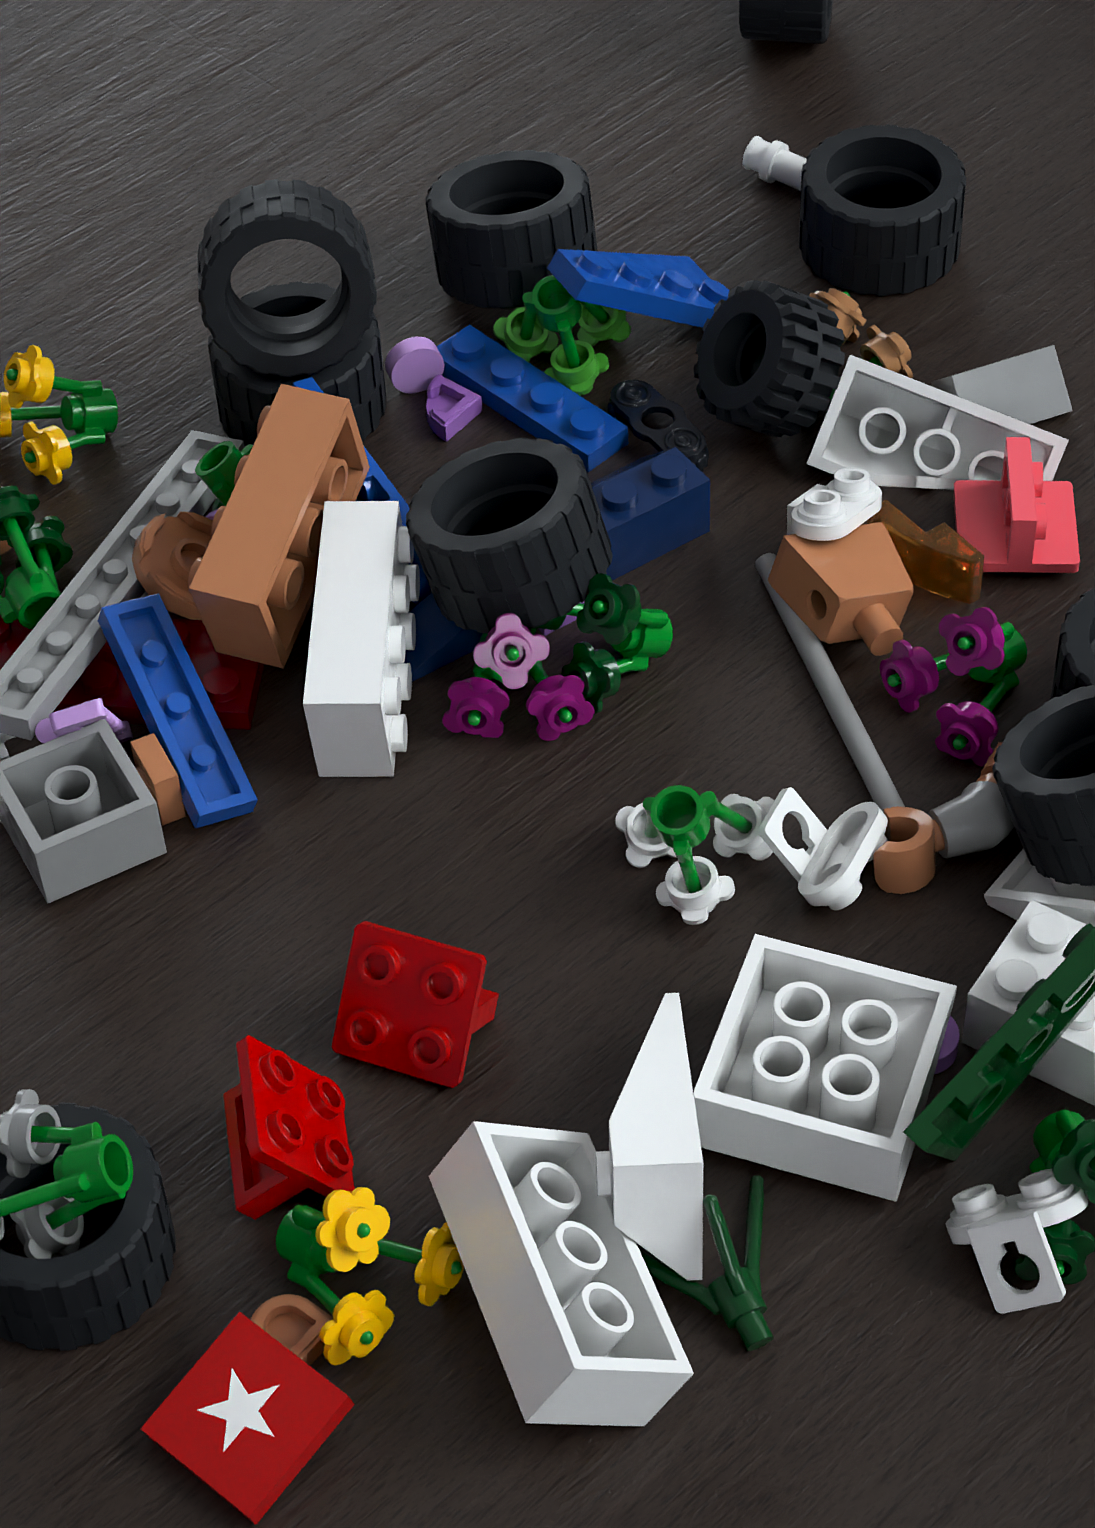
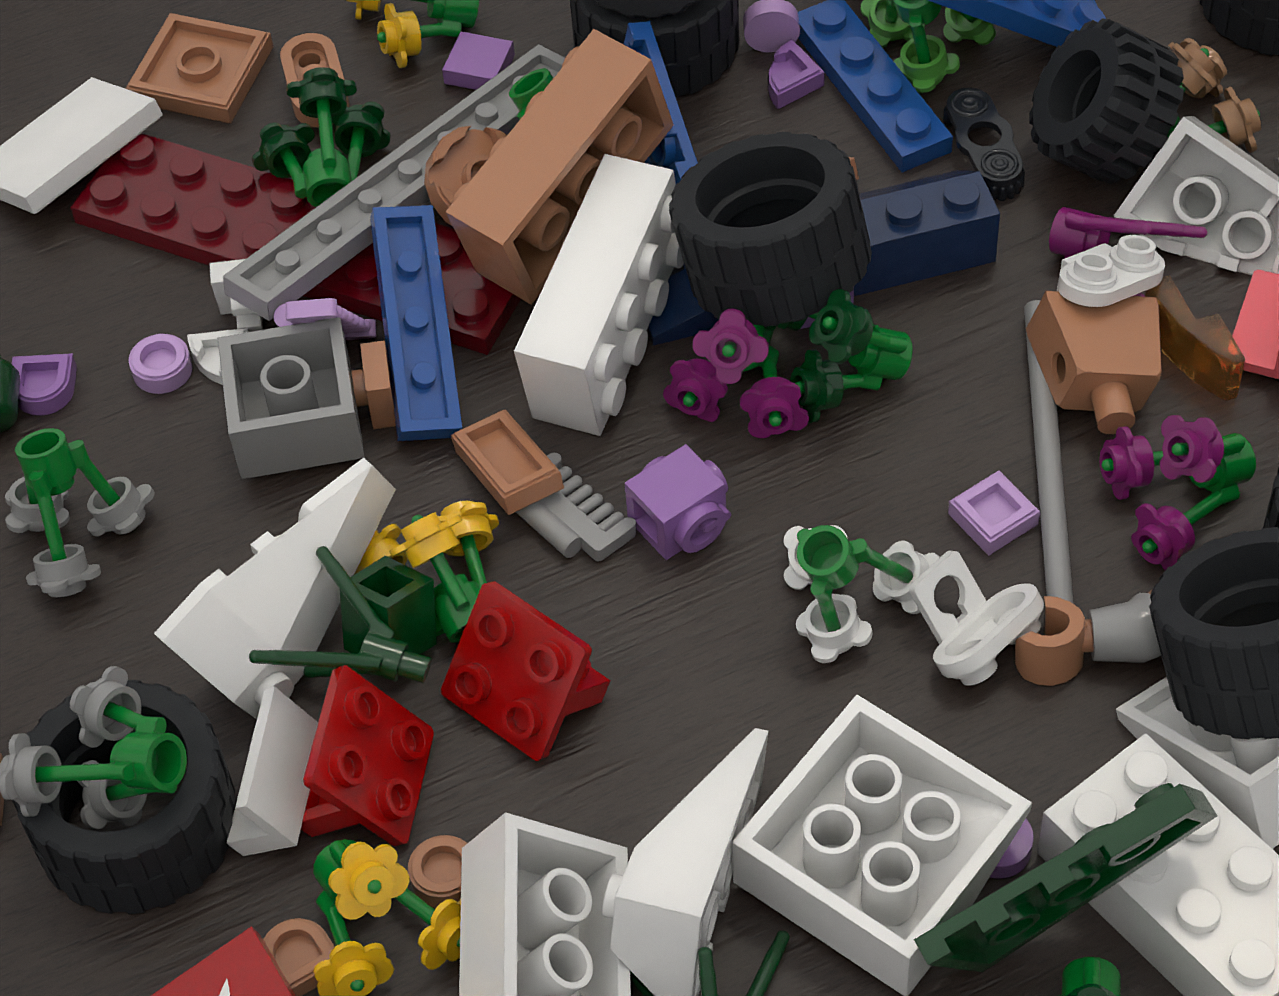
camera: 20 degrees right, 5 degrees up
none -> white wedge [154,458,396,719]
none -> white panel [227,687,318,856]
none -> dark green plant [249,546,432,684]
none -> dark green brick [339,556,437,655]
none -> yellow plant [354,501,499,643]
none -> nougat tile [408,835,468,908]
none -> medium lavender tile [442,32,515,90]
none -> nougat tile [451,409,564,515]
none -> light grey piece [516,452,636,561]
none -> medium lavender brick [625,444,731,560]
none -> lavender tile [948,470,1040,556]
none -> magenta plant [1049,207,1207,309]

